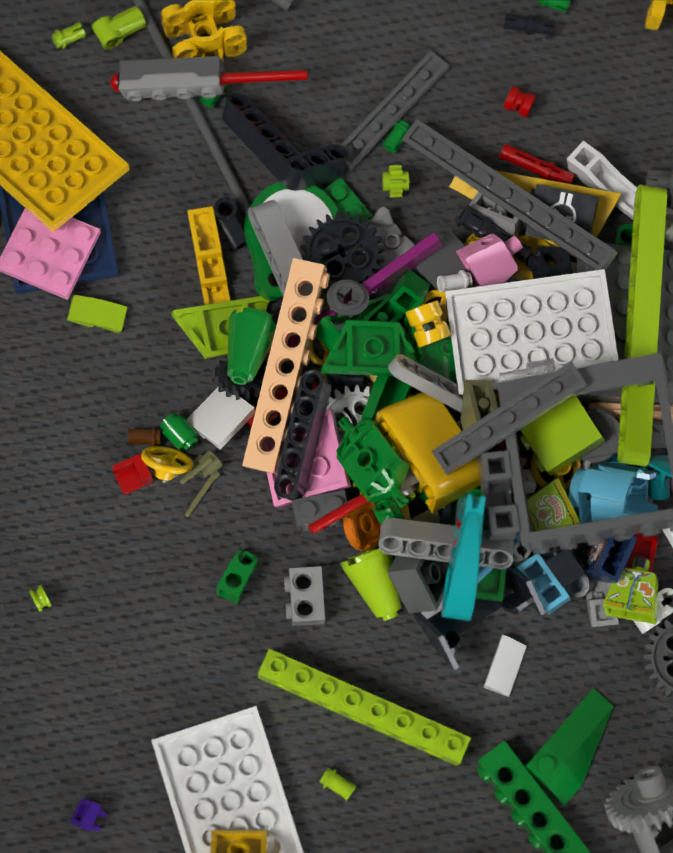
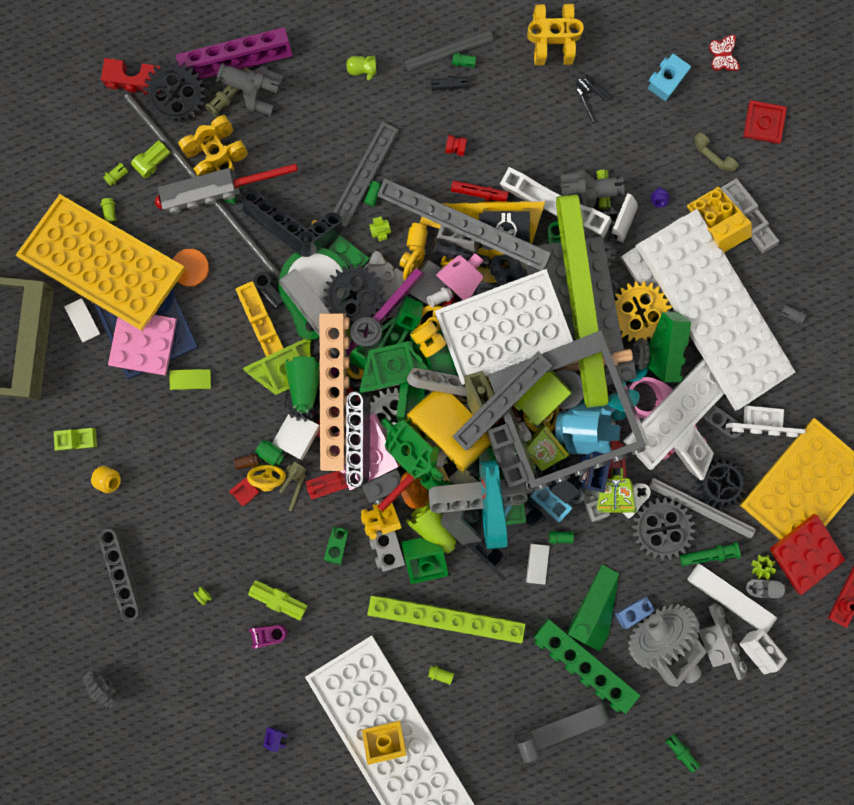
camera: 10 degrees left, 10 degrees up
none -> lime pin [100,198,117,223]
none -> orange tile [173,249,209,287]
none -> lime piece [248,580,308,620]
none -> magenta piece [249,624,288,649]
none -> red hinge [305,471,348,500]
none -> yellow plate [361,503,401,540]
none -> yellow piece [399,247,425,281]
none -> green slope [402,538,449,584]
none -> yellow brick [406,223,428,252]
none -> green pin [549,529,574,545]
none -> medium blue leg [614,596,655,629]

